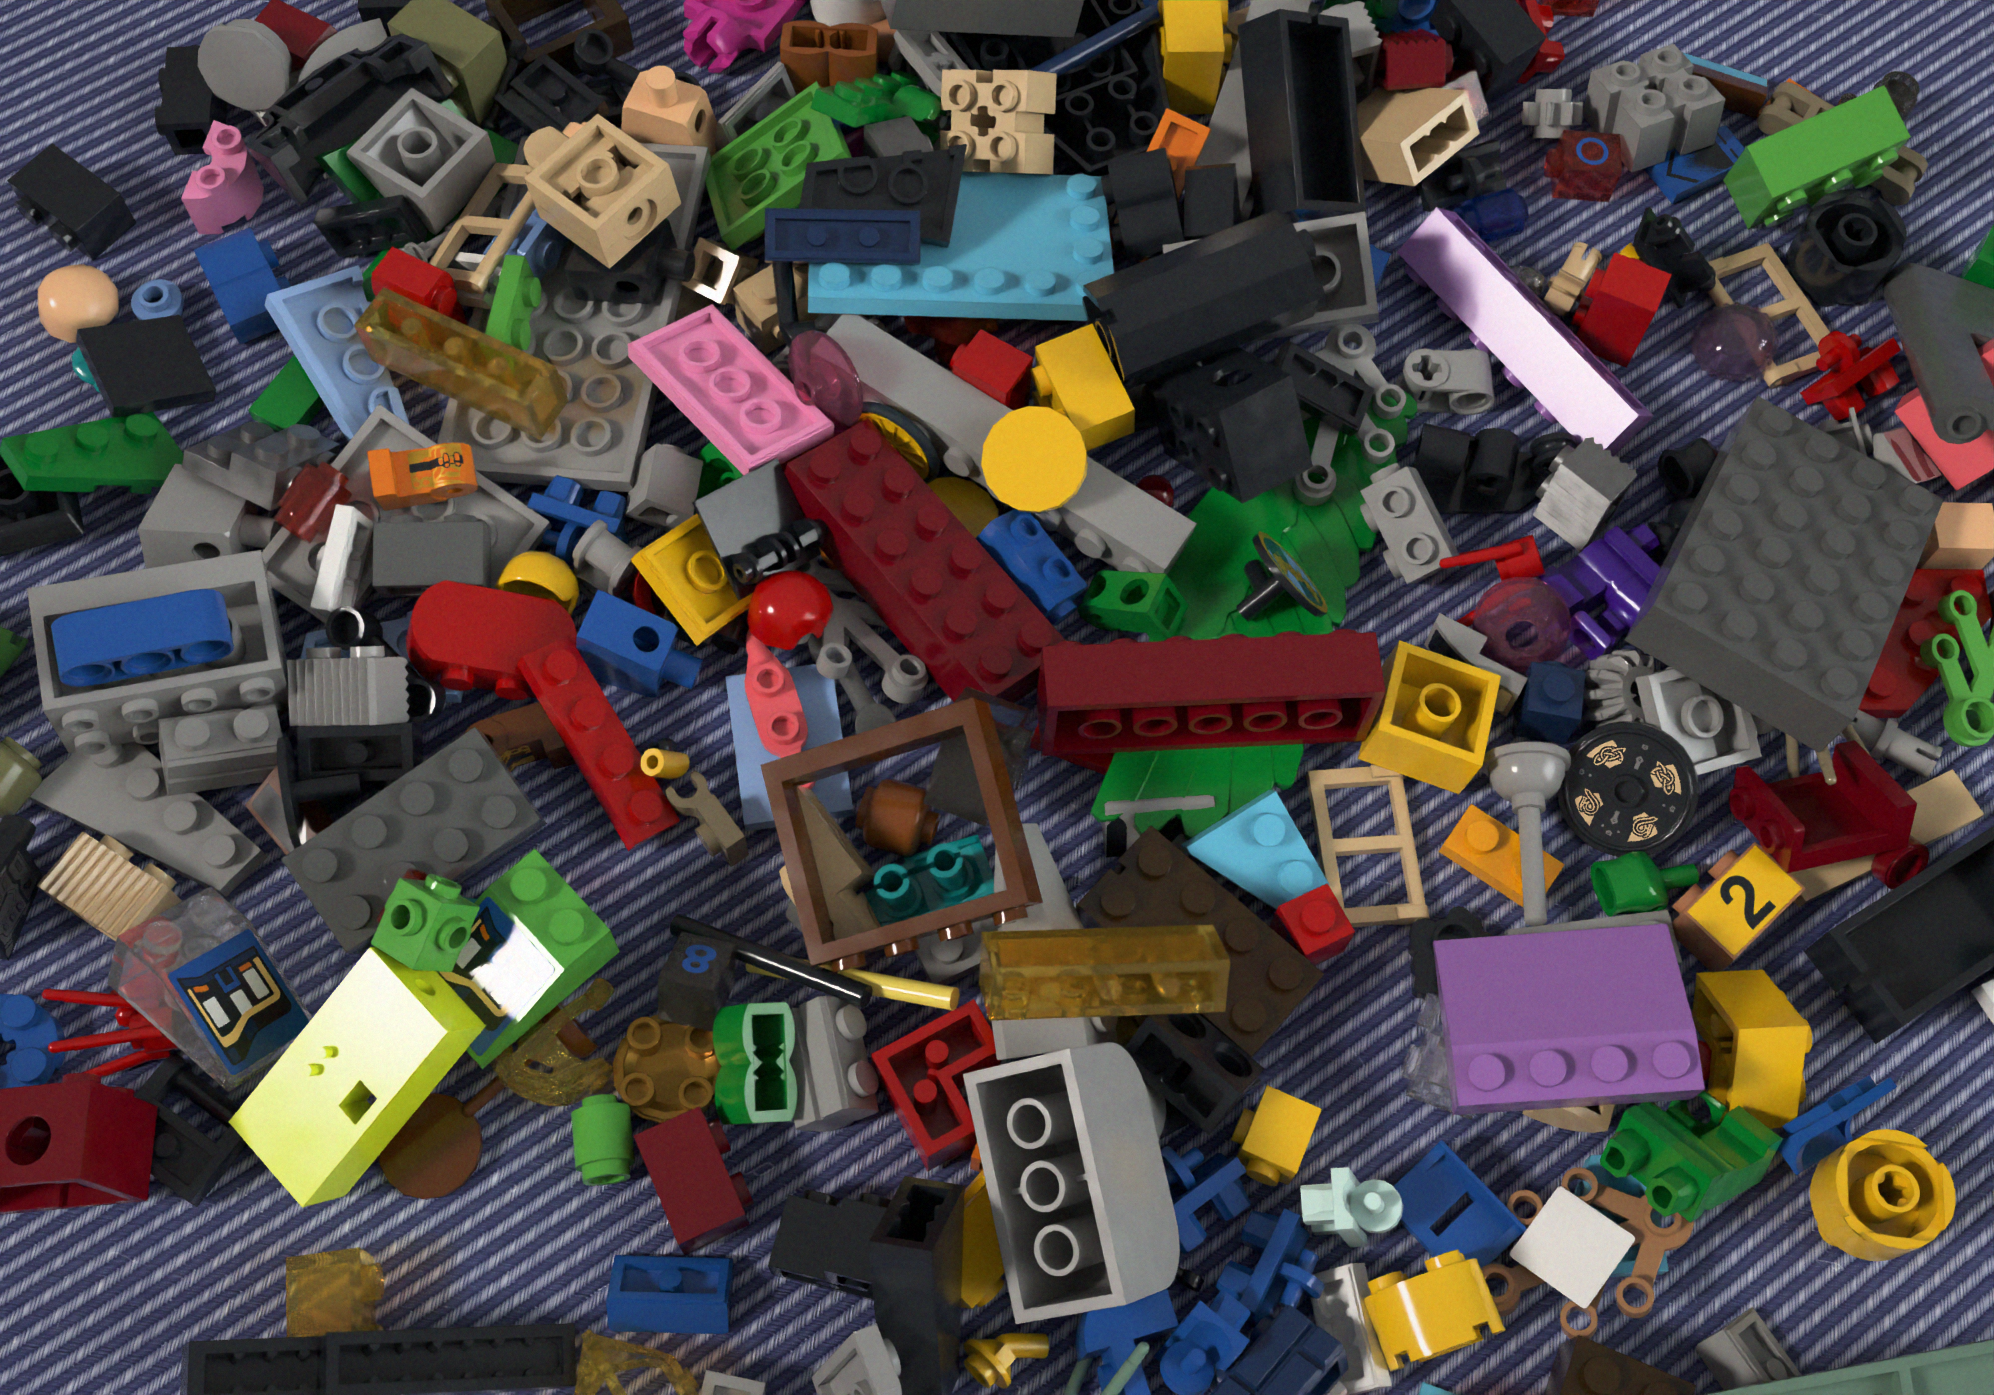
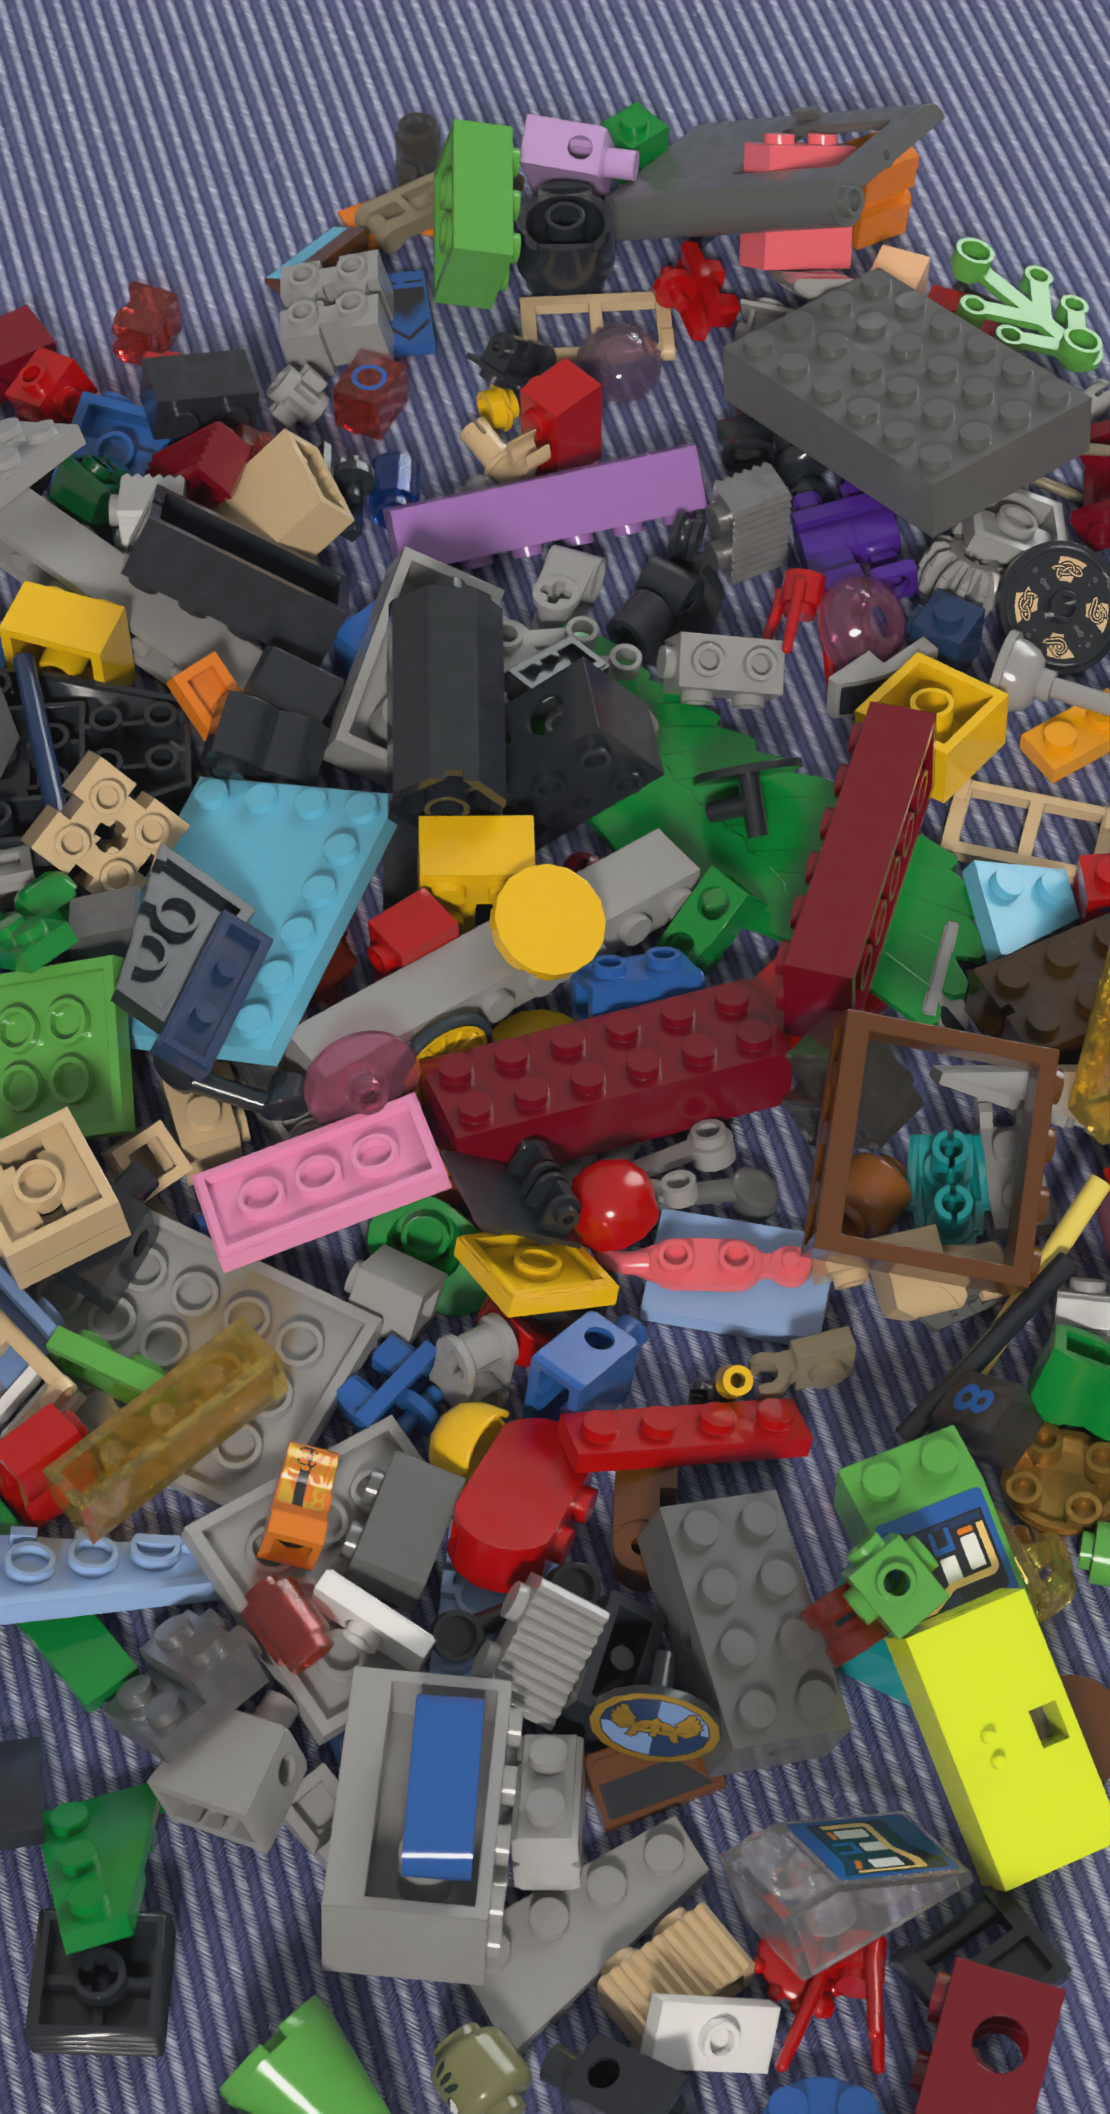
camera: 65 degrees left, 10 degrees down
none -> lavender torso [520,114,639,197]
none -> white plate [640,1993,781,2074]

